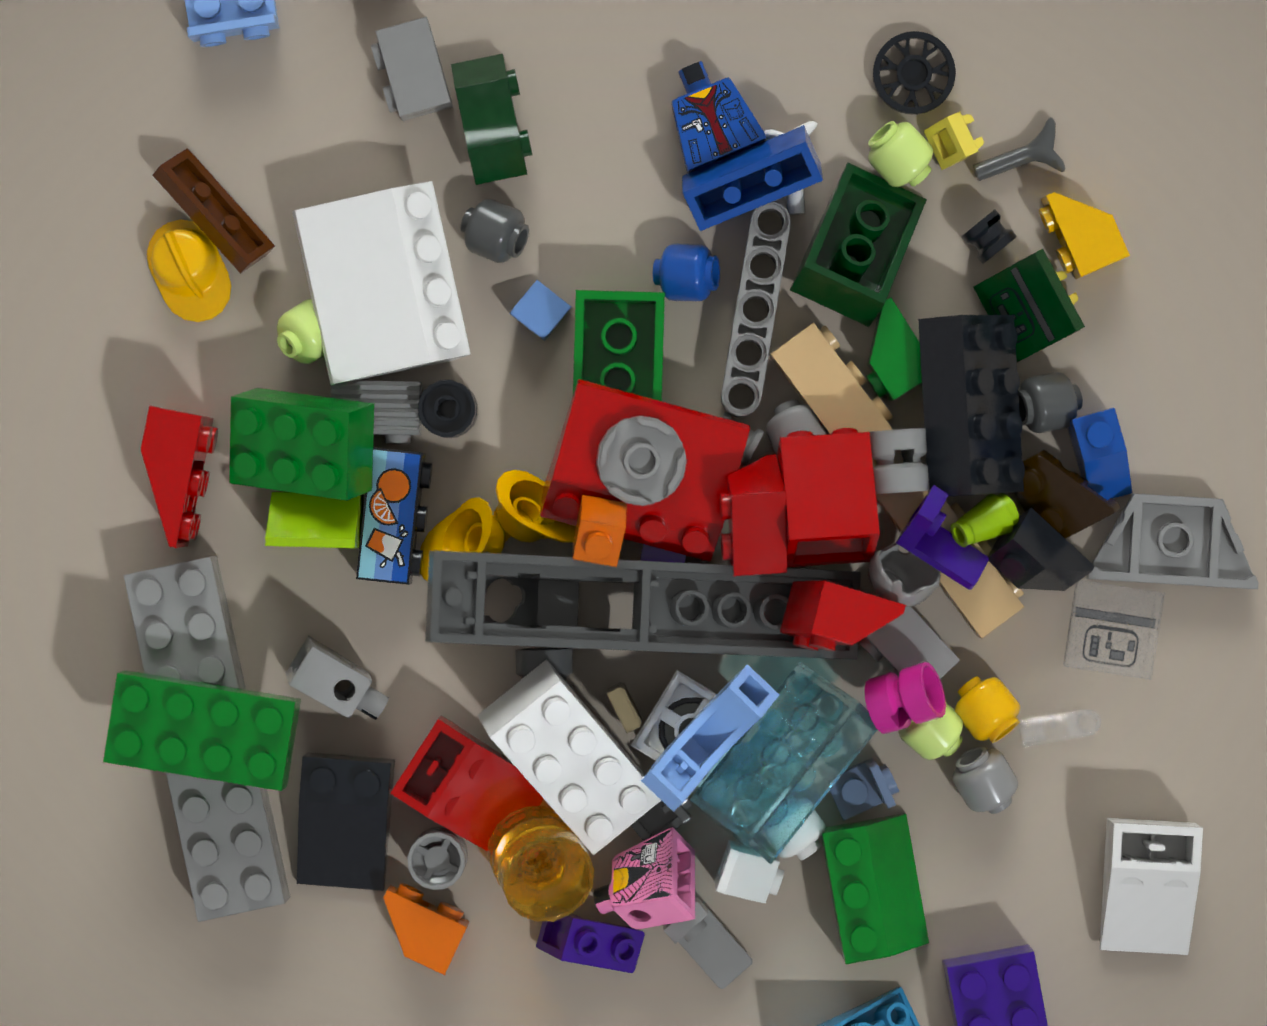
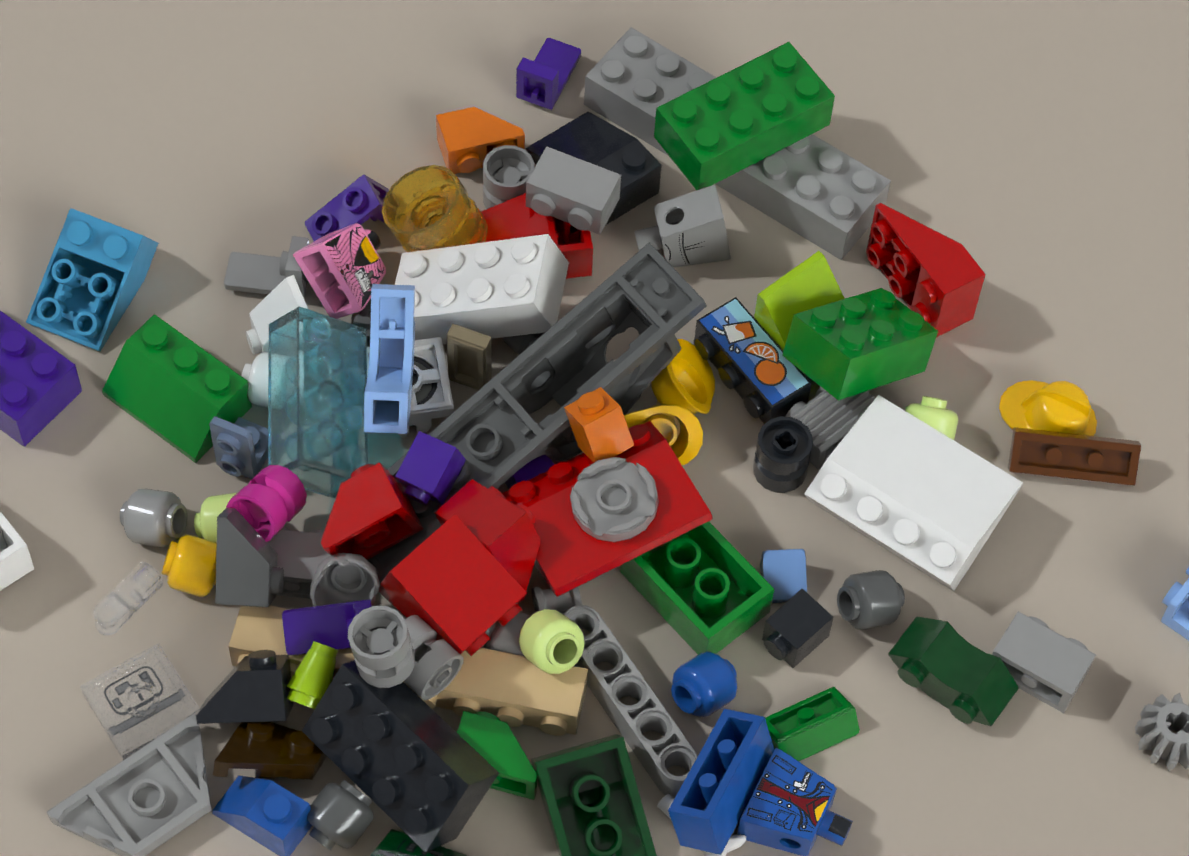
camera: 135 degrees right, 30 degrees down
none -> dark grey slope [215,508,284,607]
none -> light grey wheel [348,606,415,688]
none -> dark purple brick [395,431,466,505]
none -> dark purple bracket [516,38,581,110]
none -> yellowish green head [518,609,585,674]
none -> light grey brick [526,147,621,235]
none -> black brick [762,589,834,668]
none -> green slope [765,687,860,761]

